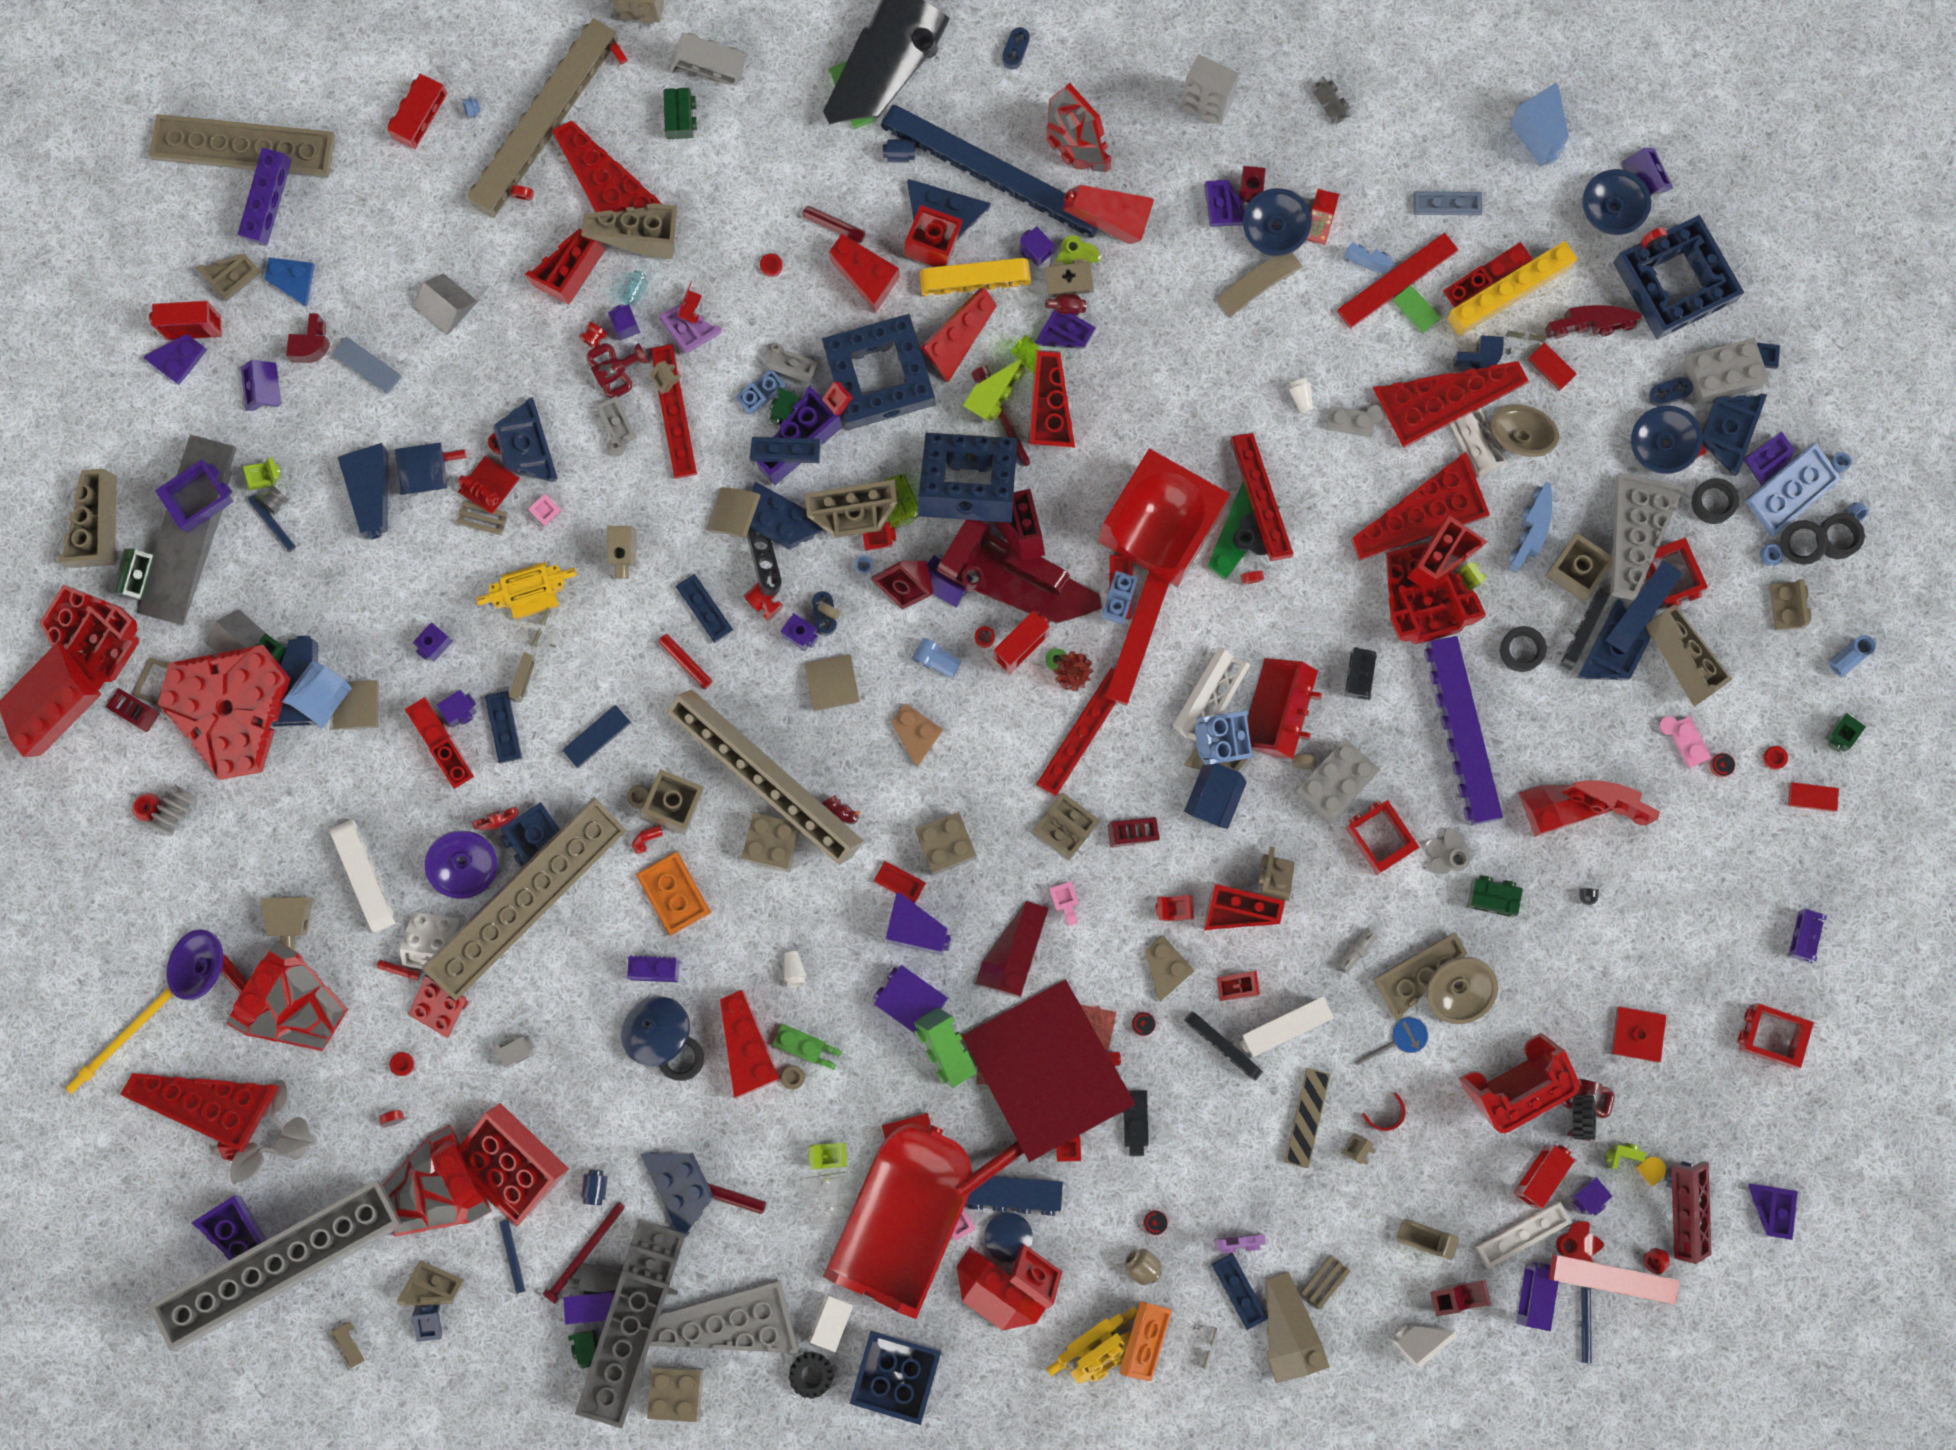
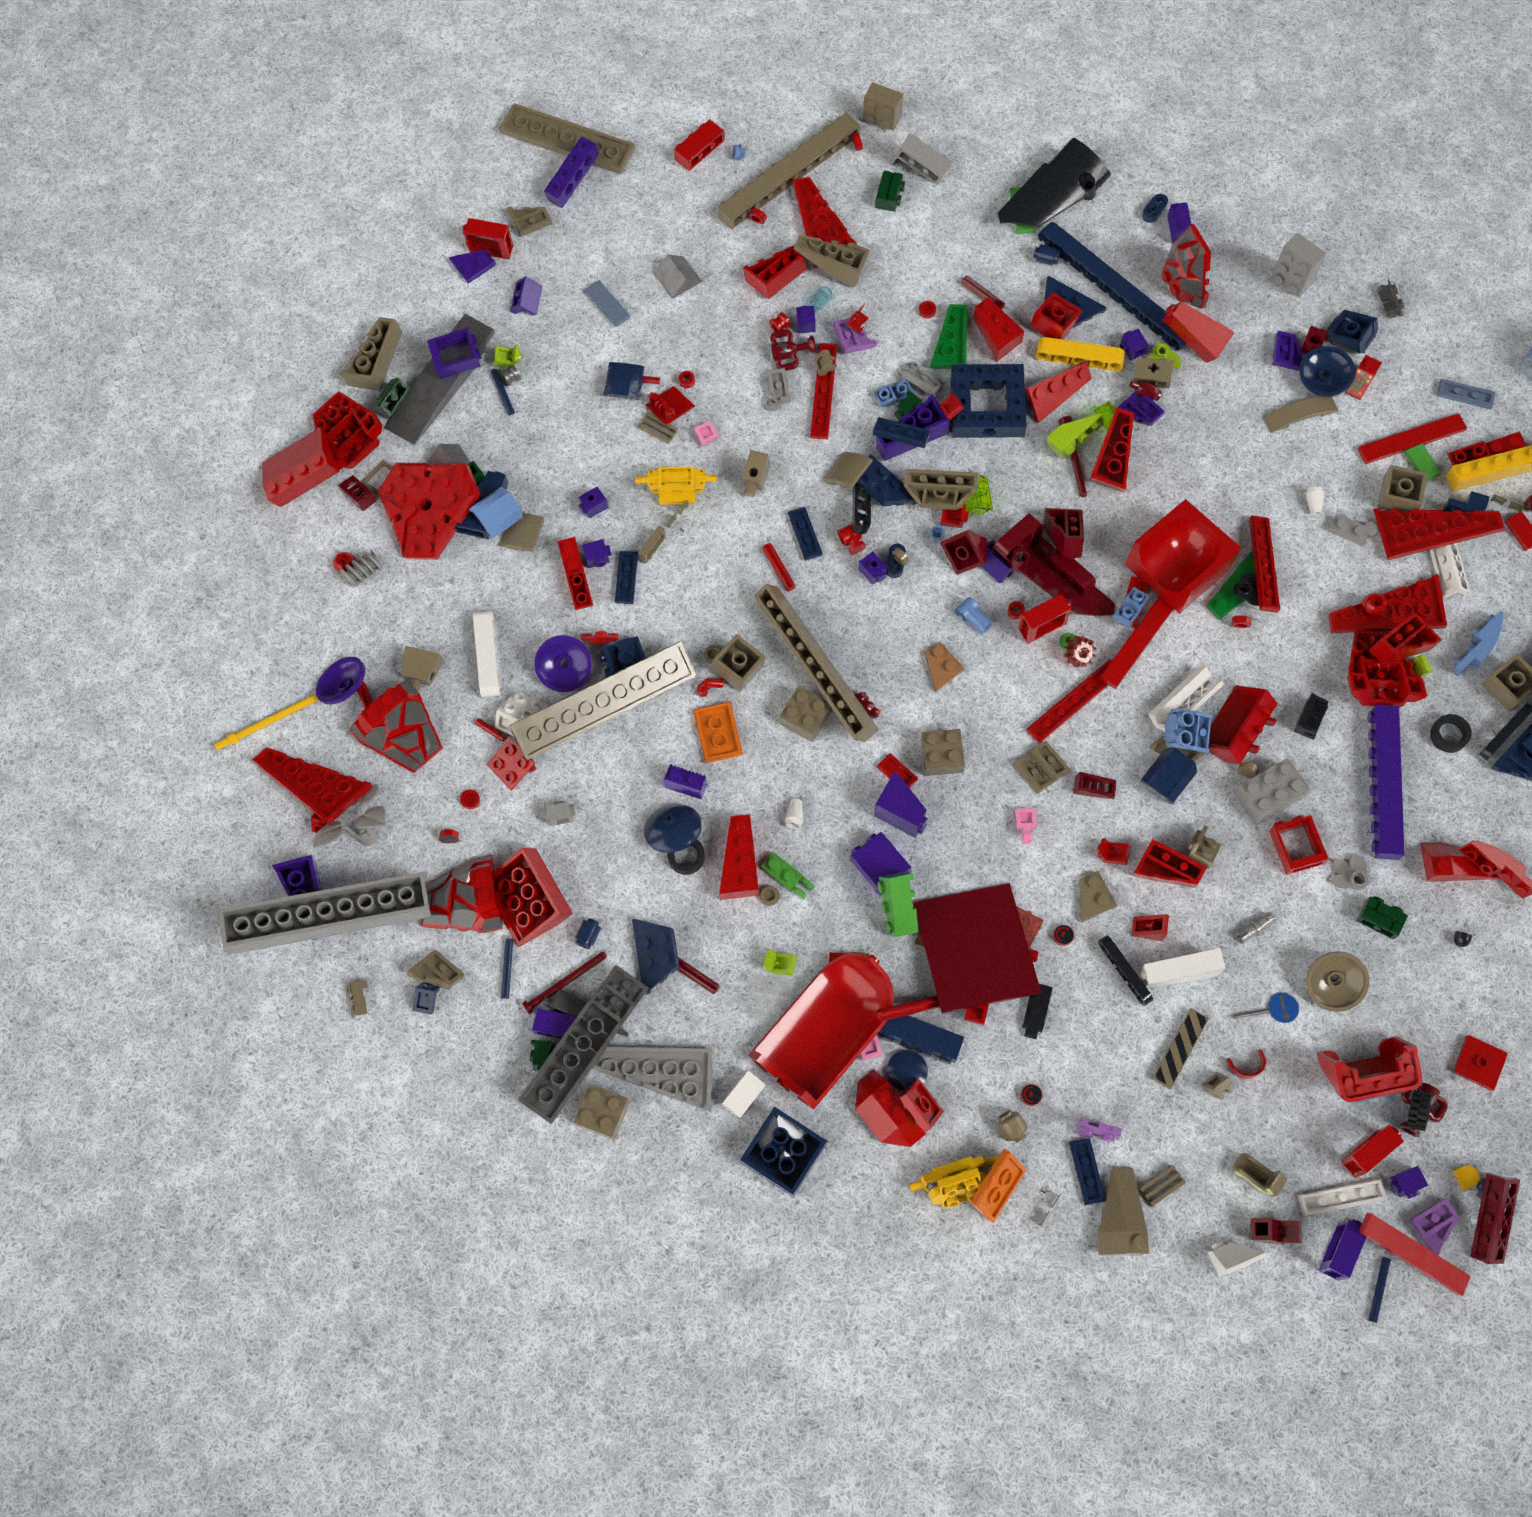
camera: 20 degrees right, 10 degrees down
blue wing [264,257,315,306] -> none
dark red brick [286,313,330,363] -> none
dark blue slope [338,443,388,540] -> none
dark blue wing [493,397,558,482] -> none
dark blue tile [562,704,631,768] -> none
black tyre [788,1352,834,1399] -> none
dark tan slope [805,654,860,711] -> none
dark blue brick [918,432,1017,523] -> none
dark red wedge [975,901,1049,999] -> none
medium blue slope [1344,242,1394,273] -> none
dark tan wing [1372,932,1468,1021] -> none
dark tan dish [1491,404,1559,457] -> none
red plate [1556,1221,1605,1263] -> none
lime bracket [1605,1143,1646,1170] -> none
red tile [1643,1248,1670,1275] -> none
none -> green wing [930,304,967,369]
none -> dark purple brick [1167,202,1192,243]
none -> dark blue slope [1326,310,1378,353]
none -> red plate [1362,593,1387,615]
none -> dark tan brick [1378,465,1428,511]
none -> medium lavender wing [1409,1198,1459,1255]

